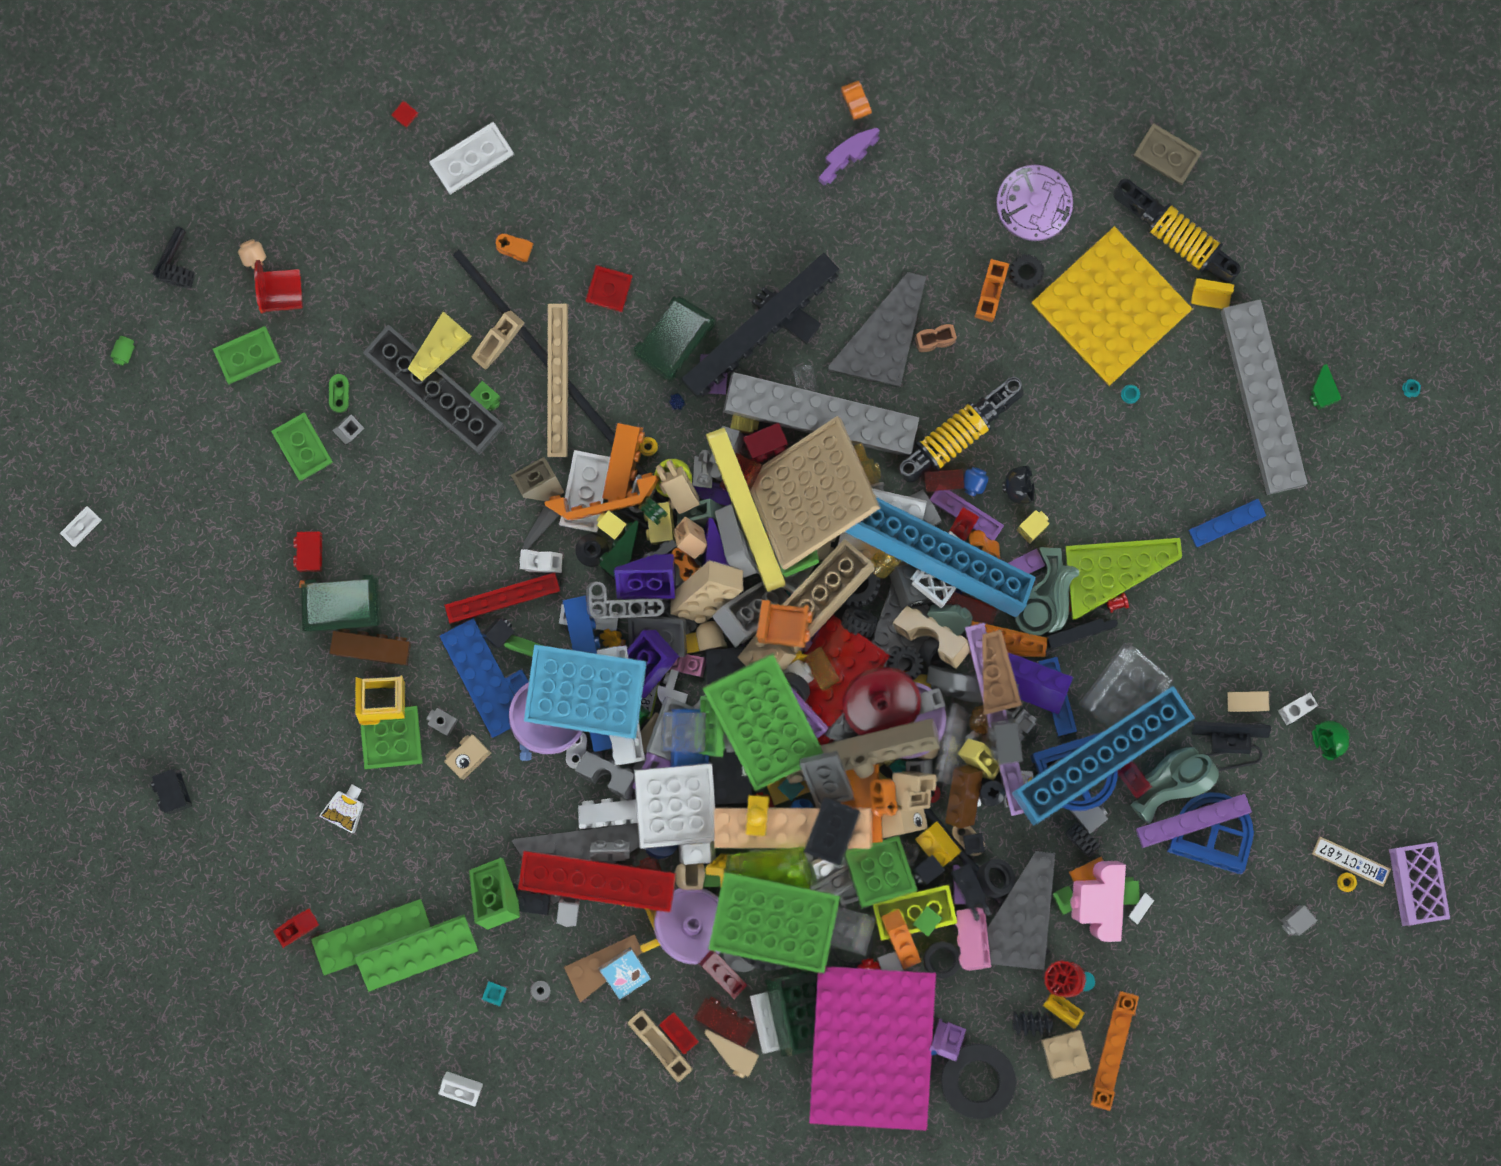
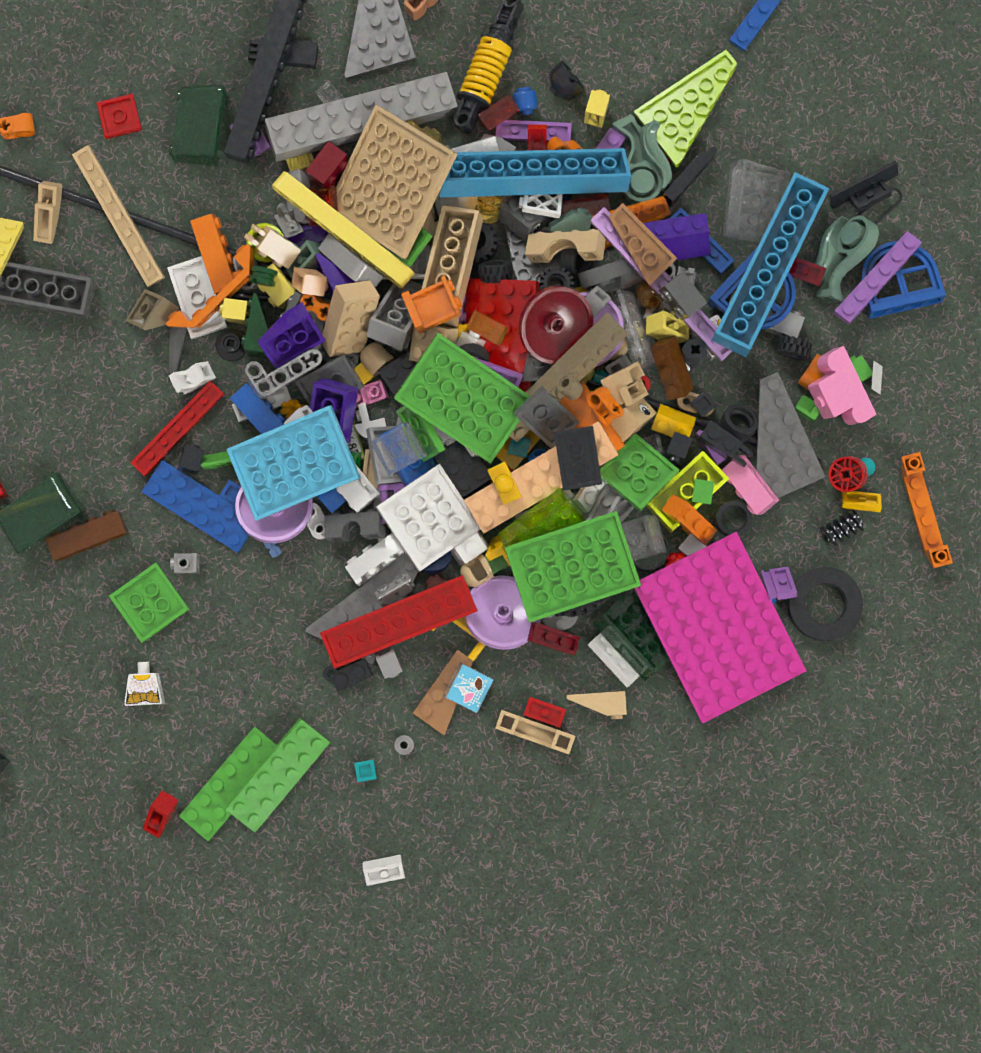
camera: 25 degrees left, 0 degrees up
yellow piece [355,675,405,725] -> none
tan brick [444,734,491,780] -> none
bright green slope [469,858,520,929] -> none
bright green brick [470,381,501,411] -> none
yellow plate [639,437,658,456] -> none
clear blue plate [669,393,686,410] -> none
clear red brick [694,996,756,1048] -> none
tan brick [1041,1030,1091,1079] -> none
red bush [1106,592,1129,613] -> none
tan slope [1228,691,1270,712] -> none
white leg [1278,692,1318,725] -> none
green cylinder [1312,721,1350,760] -> none

